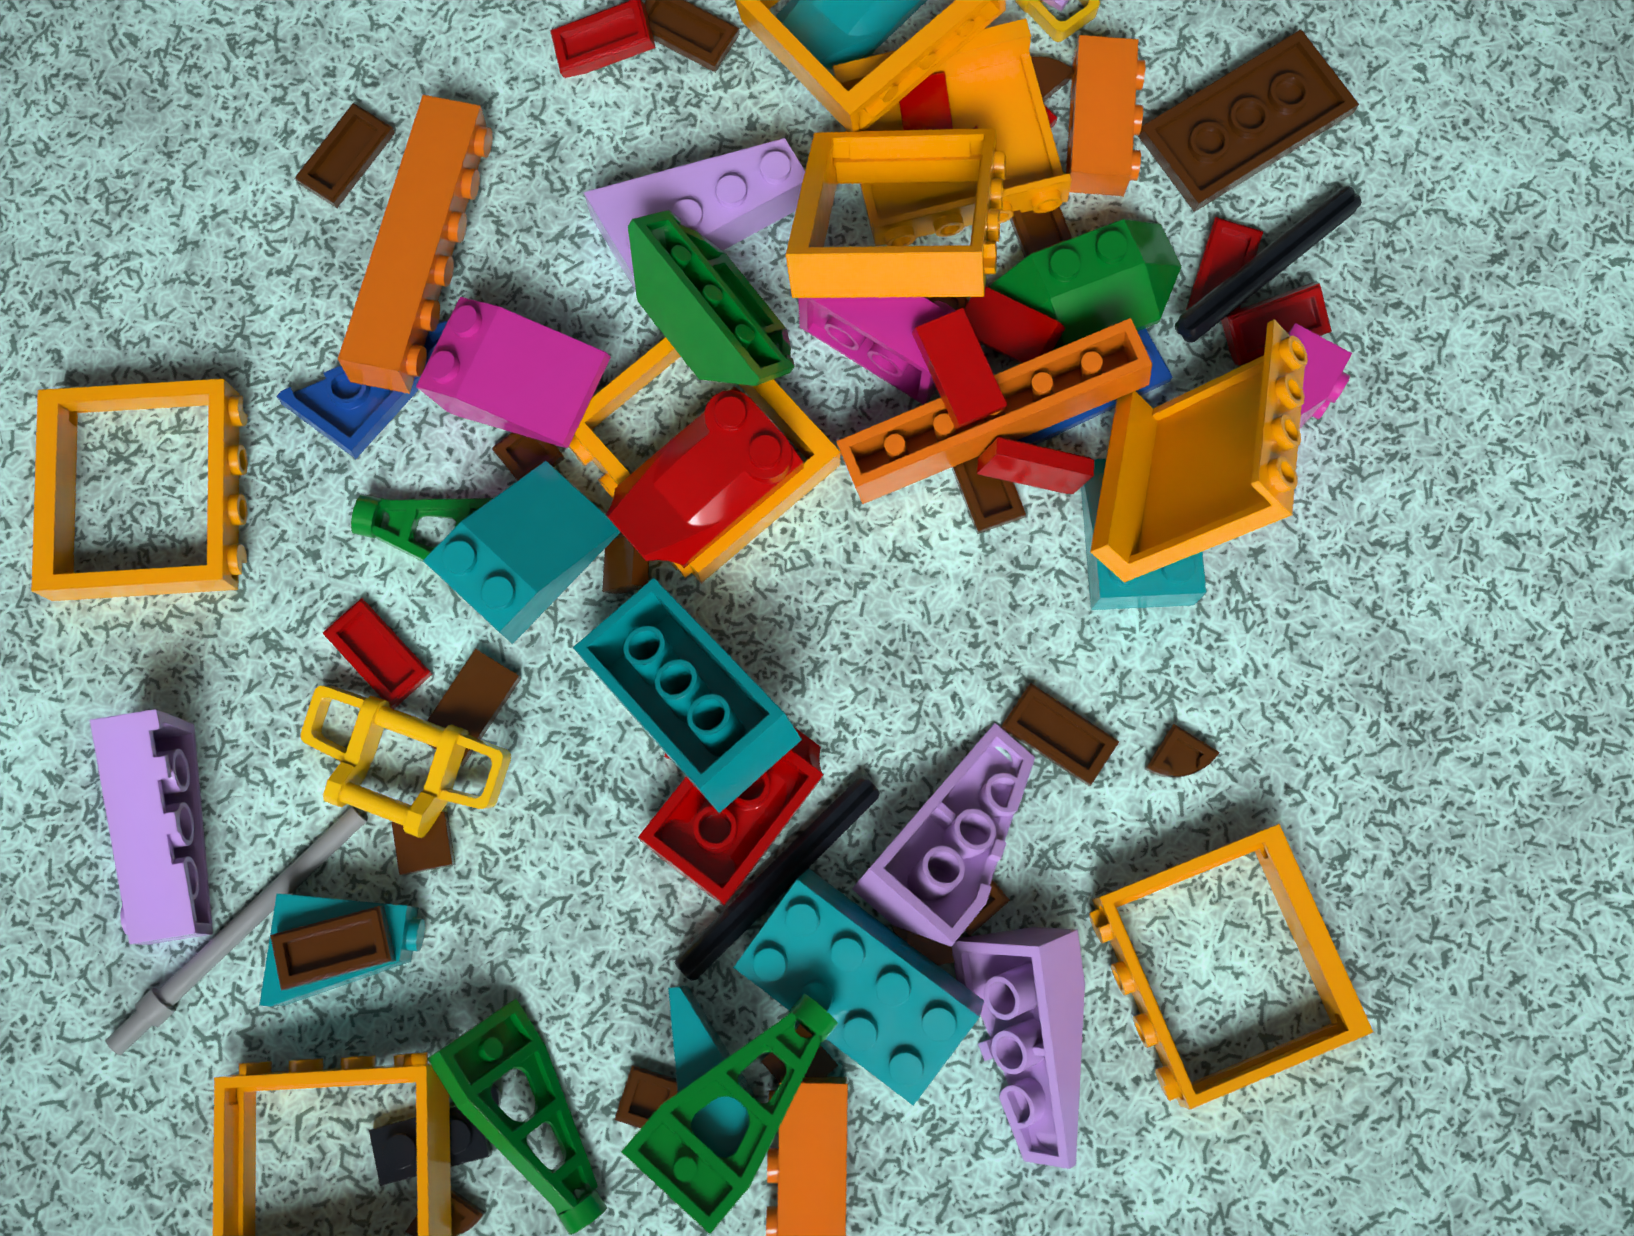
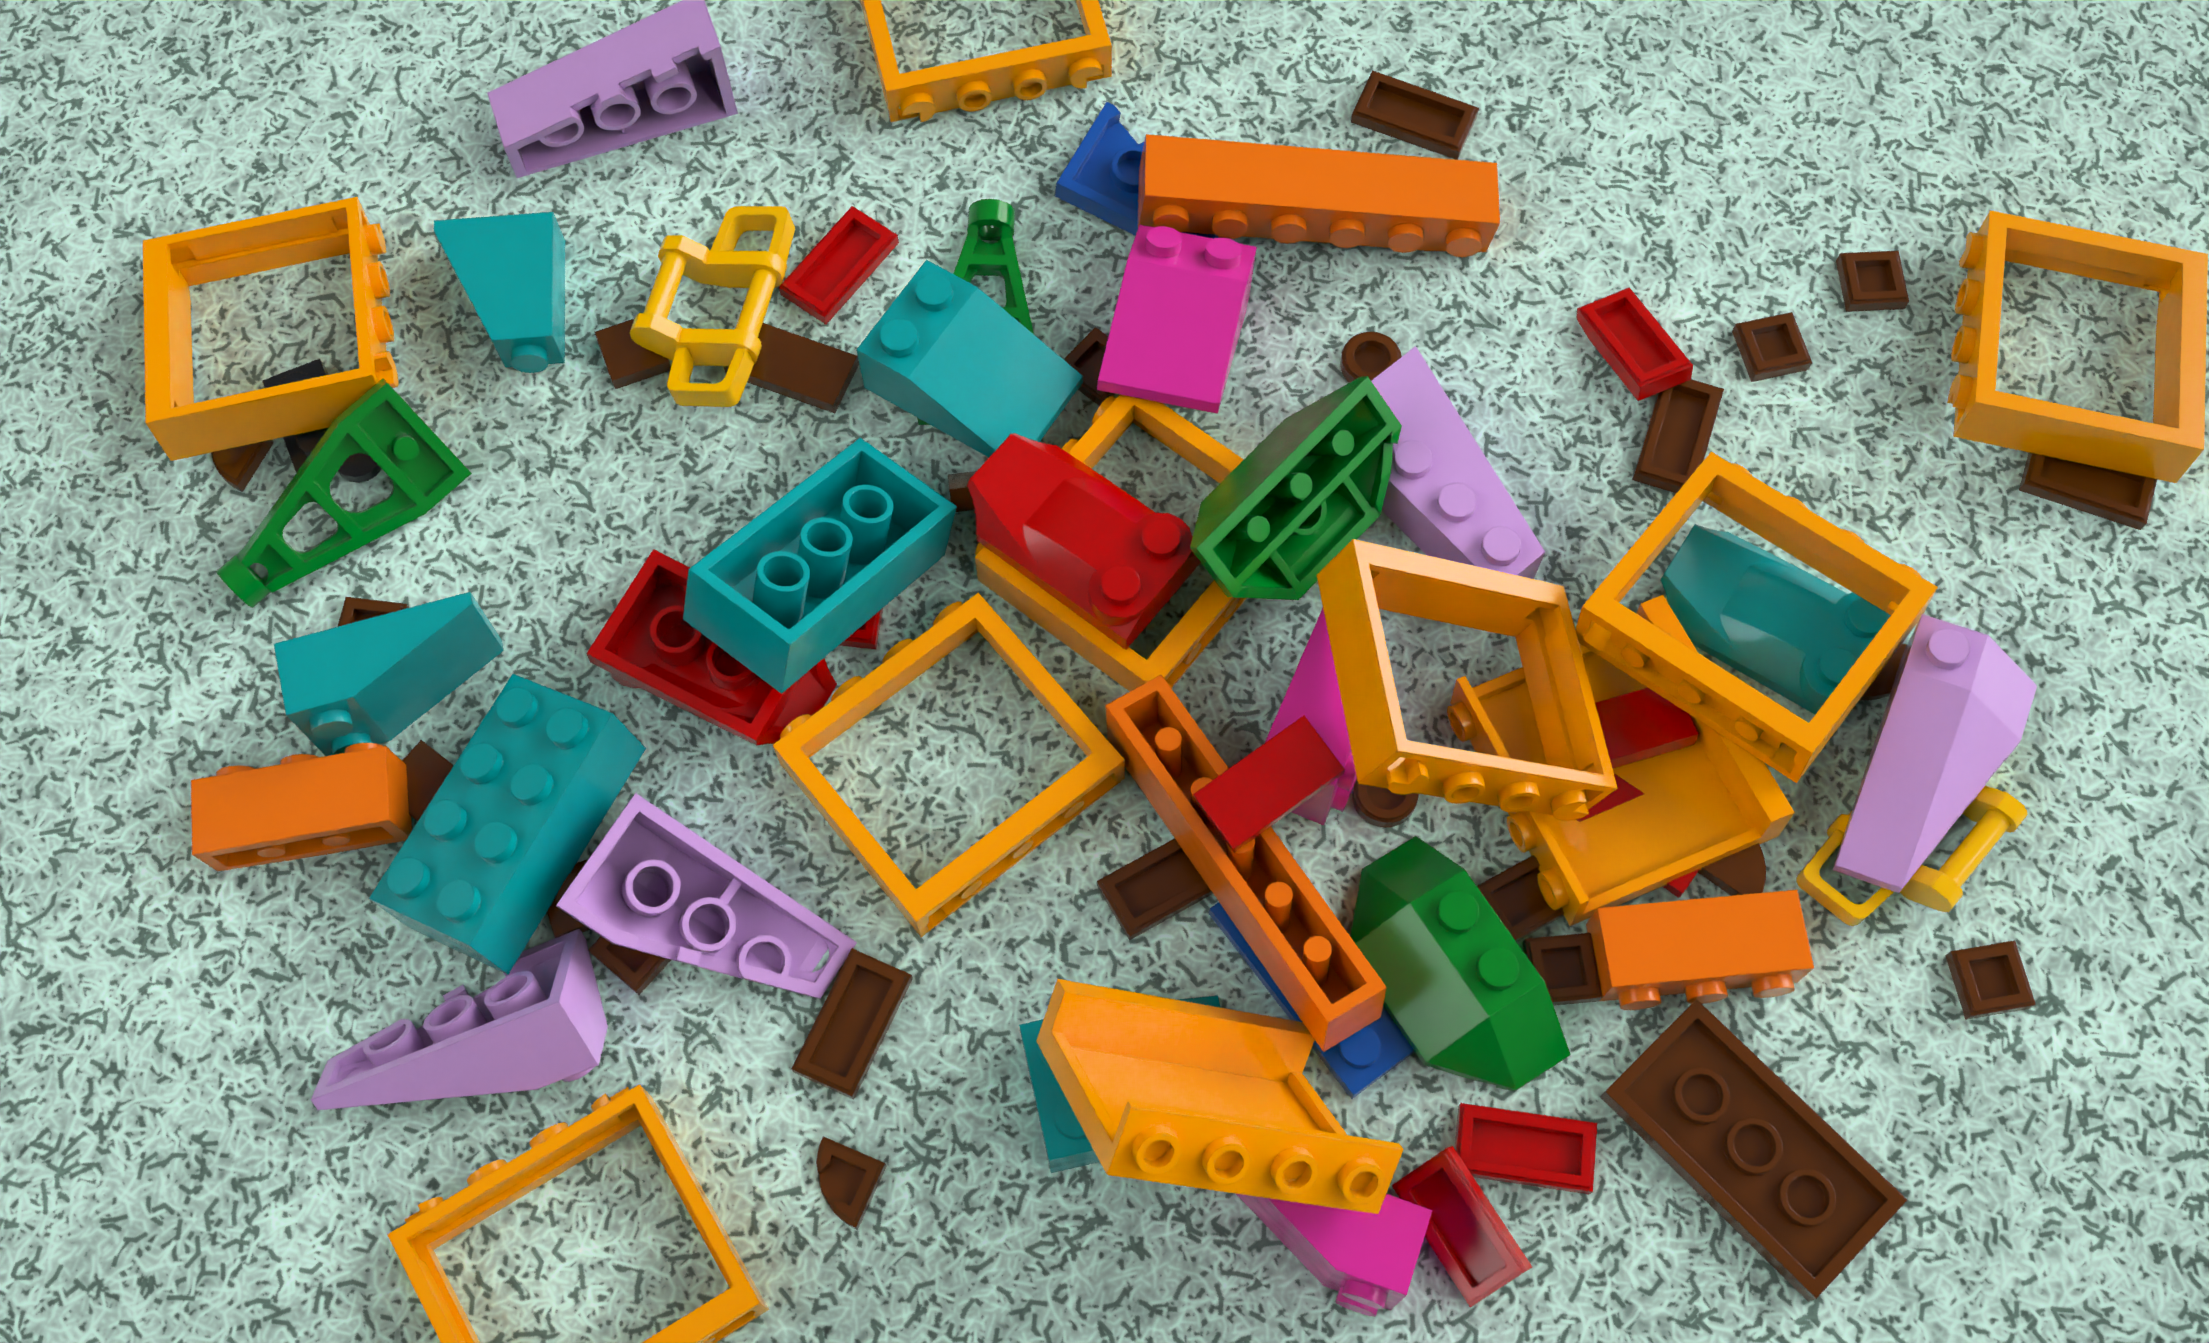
camera: 80 degrees right, 10 degrees down
light grey bar [105,806,367,1055] -> none
reddish brown tile [270,906,396,990] -> none
green plate [621,993,838,1234] -> none
black axle [674,776,880,981] -> none
red tile [964,286,1065,364] -> none
red tile [977,437,1094,494] -> none
black axle [1174,186,1362,343] -> none
none -> light orange window [773,592,1125,937]
none -> reddish brown tile [1340,332,1402,383]
none -> reddish brown tile [1522,933,1602,1006]

